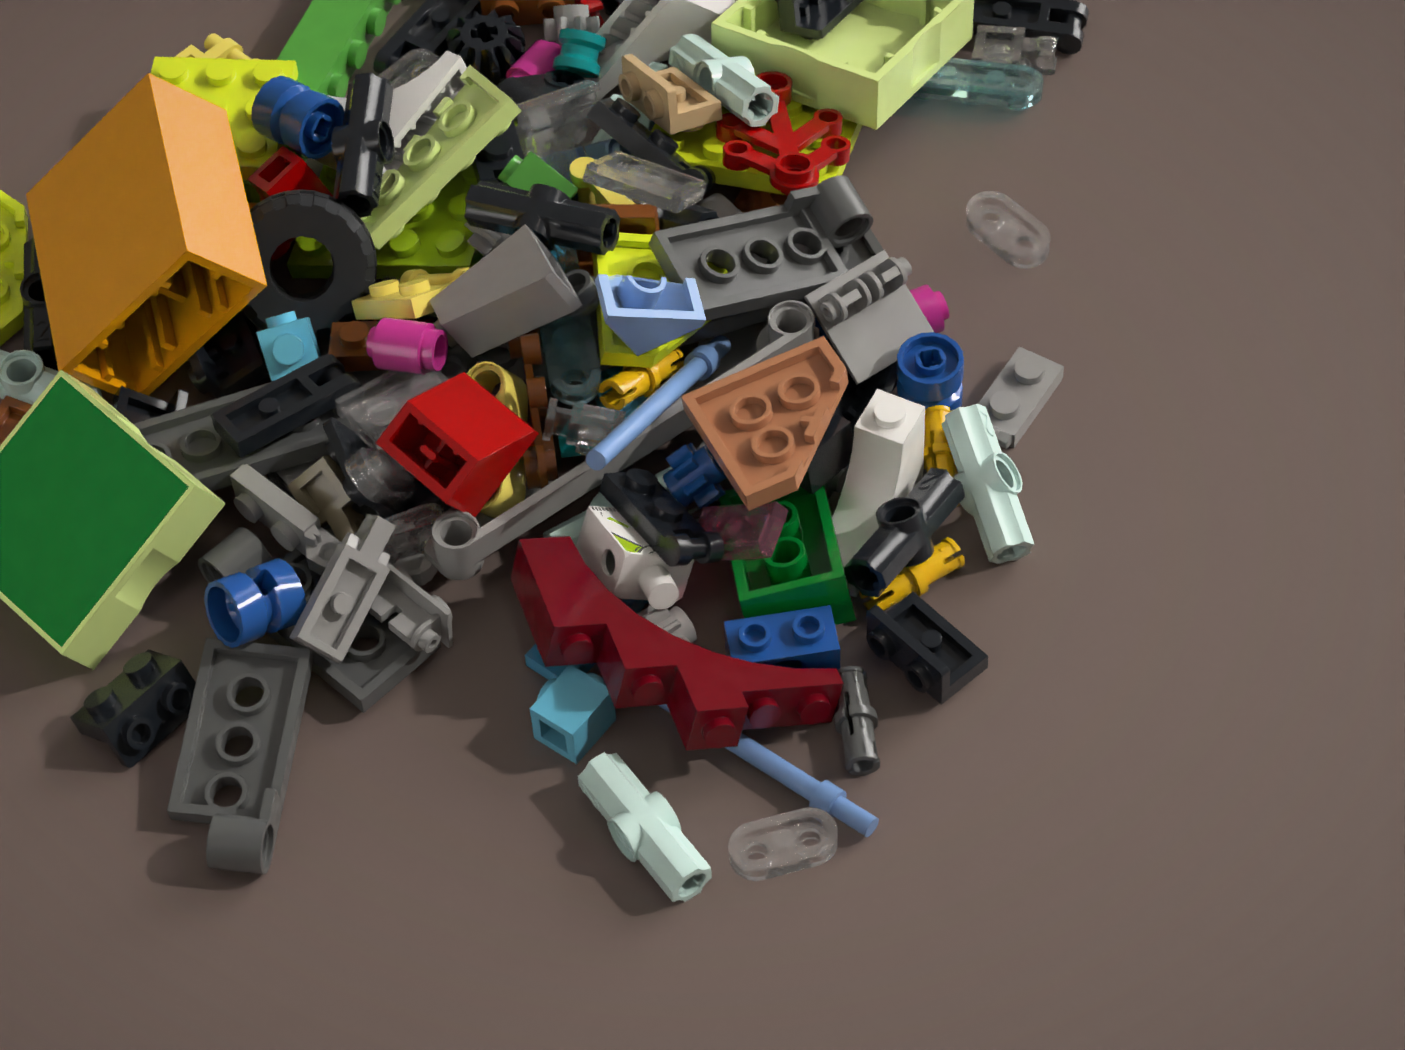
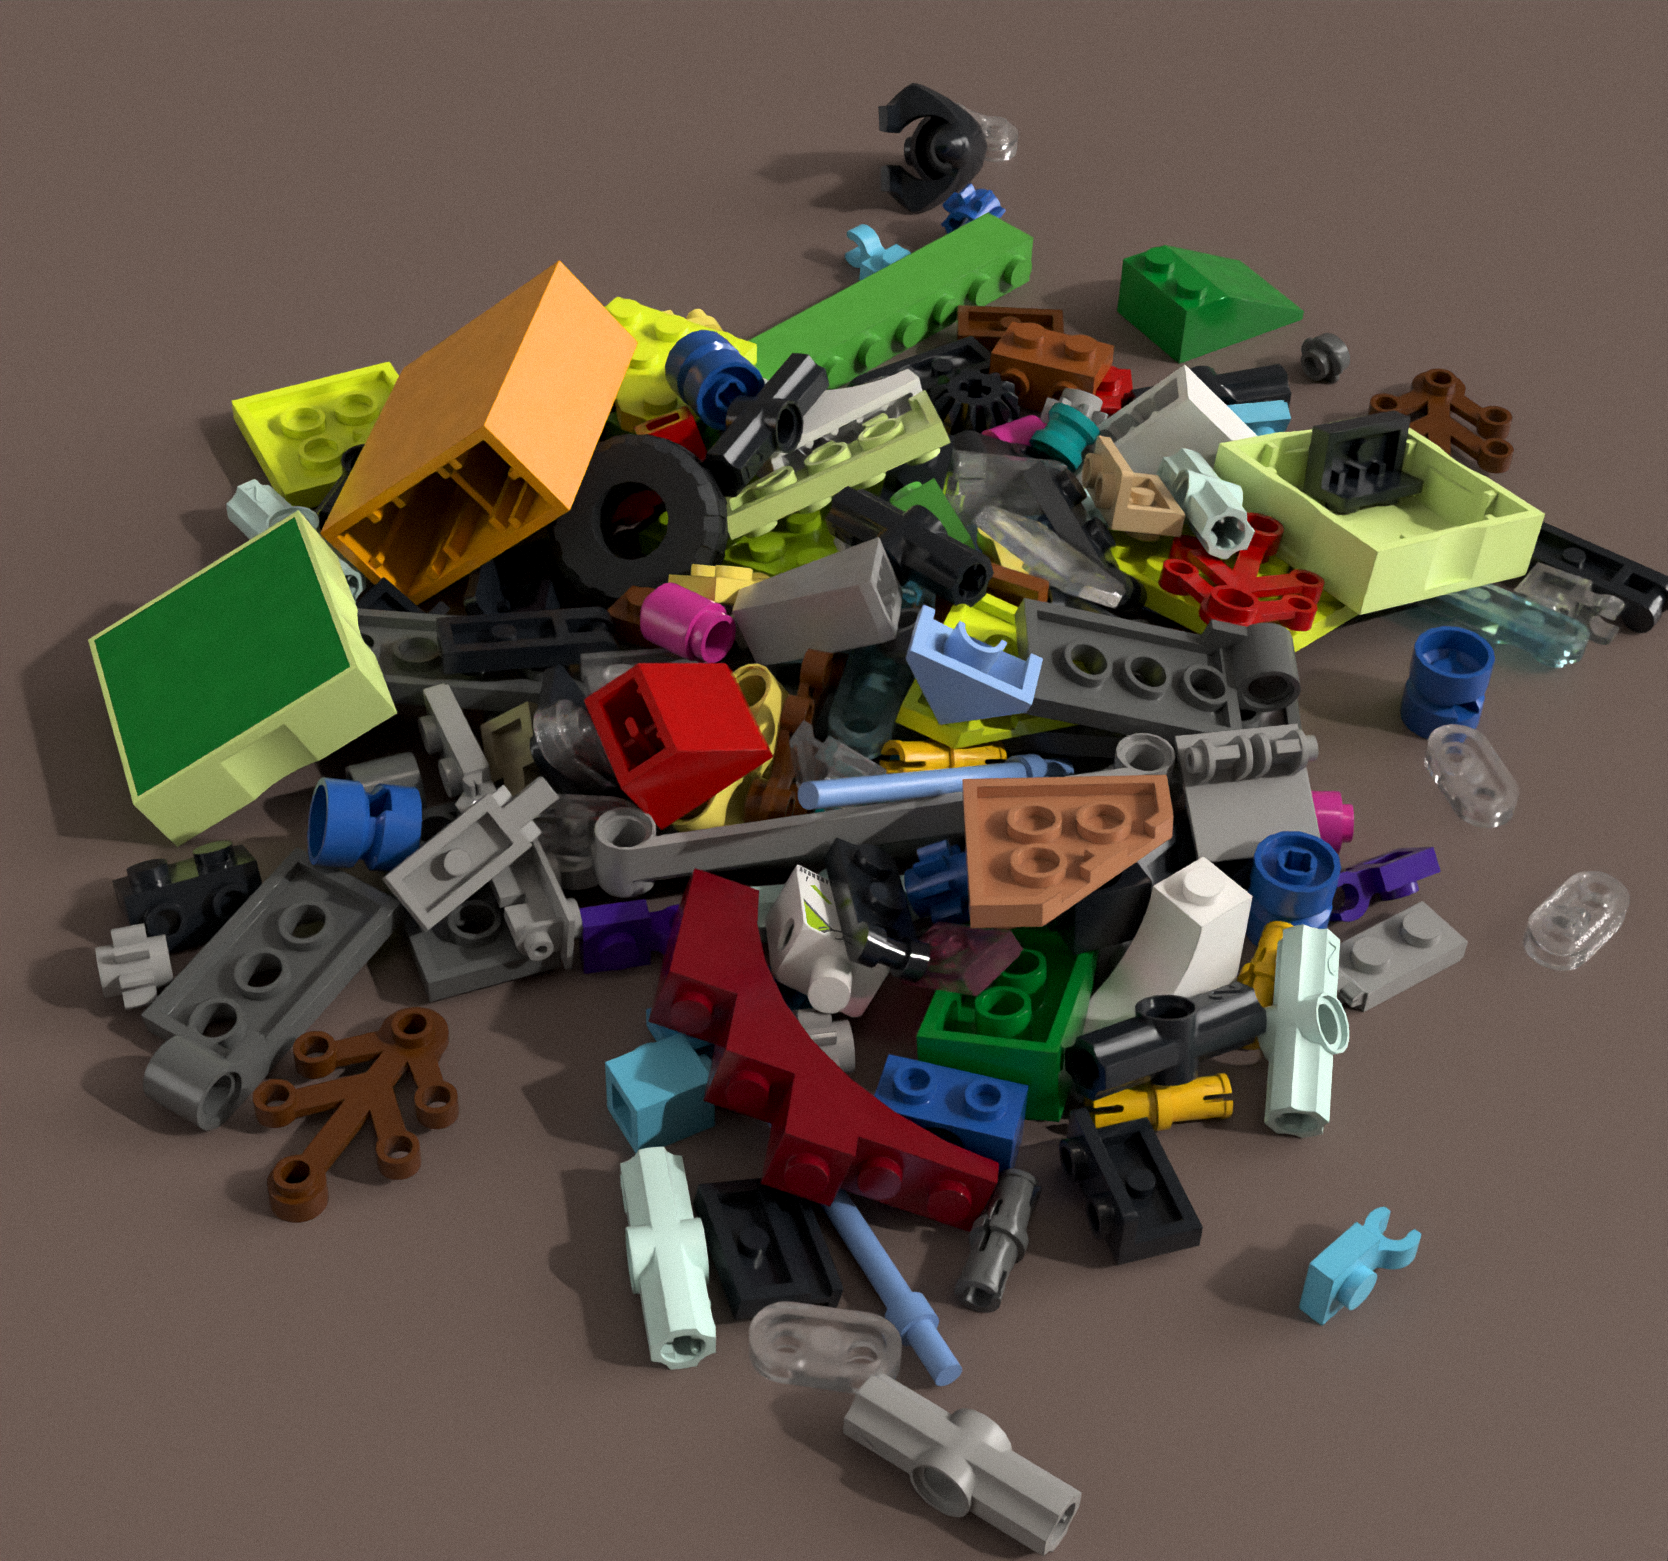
camera: 20 degrees right, 10 degrees down
medium azure brick [256,311,321,381] -> none
none -> light grey gear [95,923,174,1010]
none -> reddish brown plant [252,1007,459,1223]
none -> dark purple plate [579,899,679,974]
none -> black plate [693,1178,844,1320]
none -> light grey piece [843,1372,1082,1557]
none -> medium azure plate [1299,1206,1421,1326]
none -> dark purple plate [1329,847,1441,922]
none -> blue wheel [1400,626,1495,743]
none -> clear plate [1523,871,1630,971]

